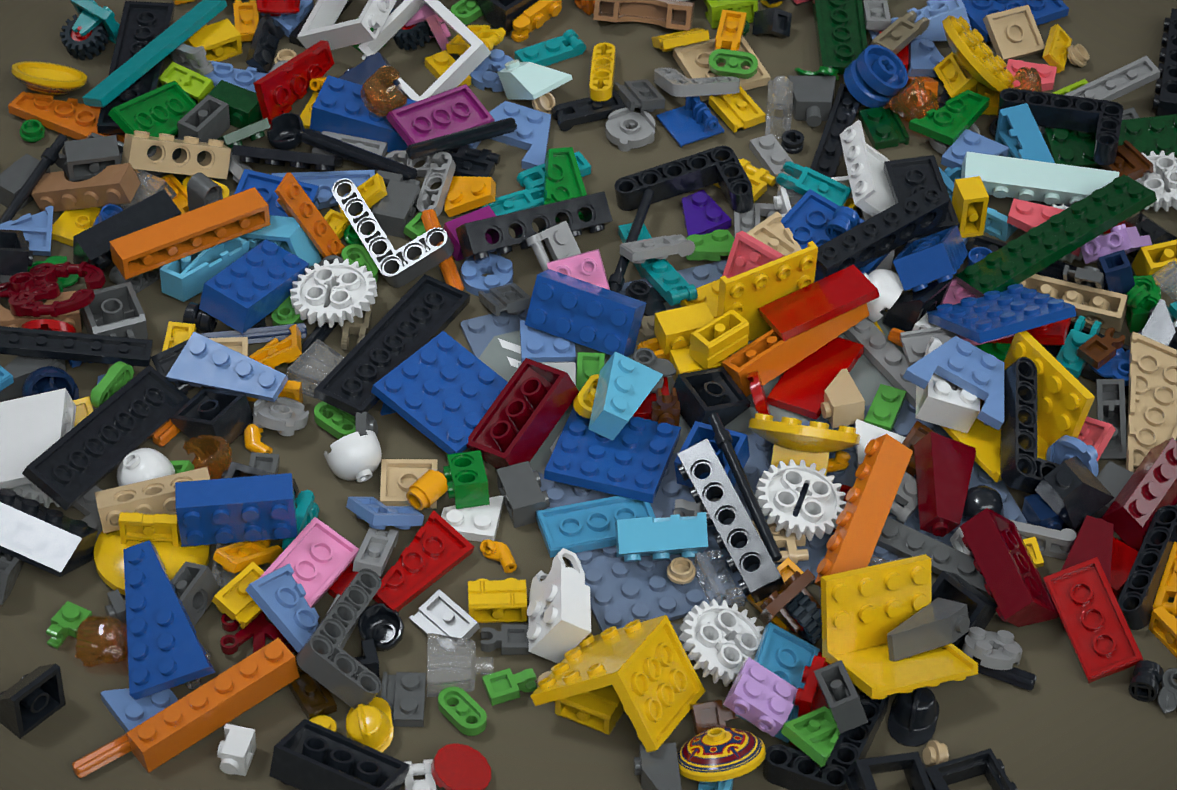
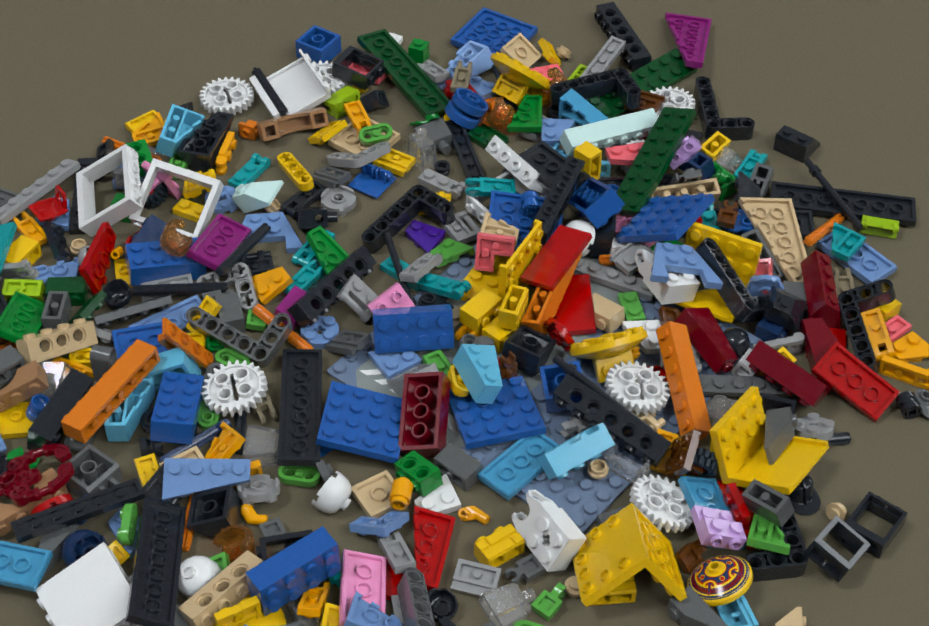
camera: 30 degrees left, 0 degrees up
none -> black torso [296,207,338,229]

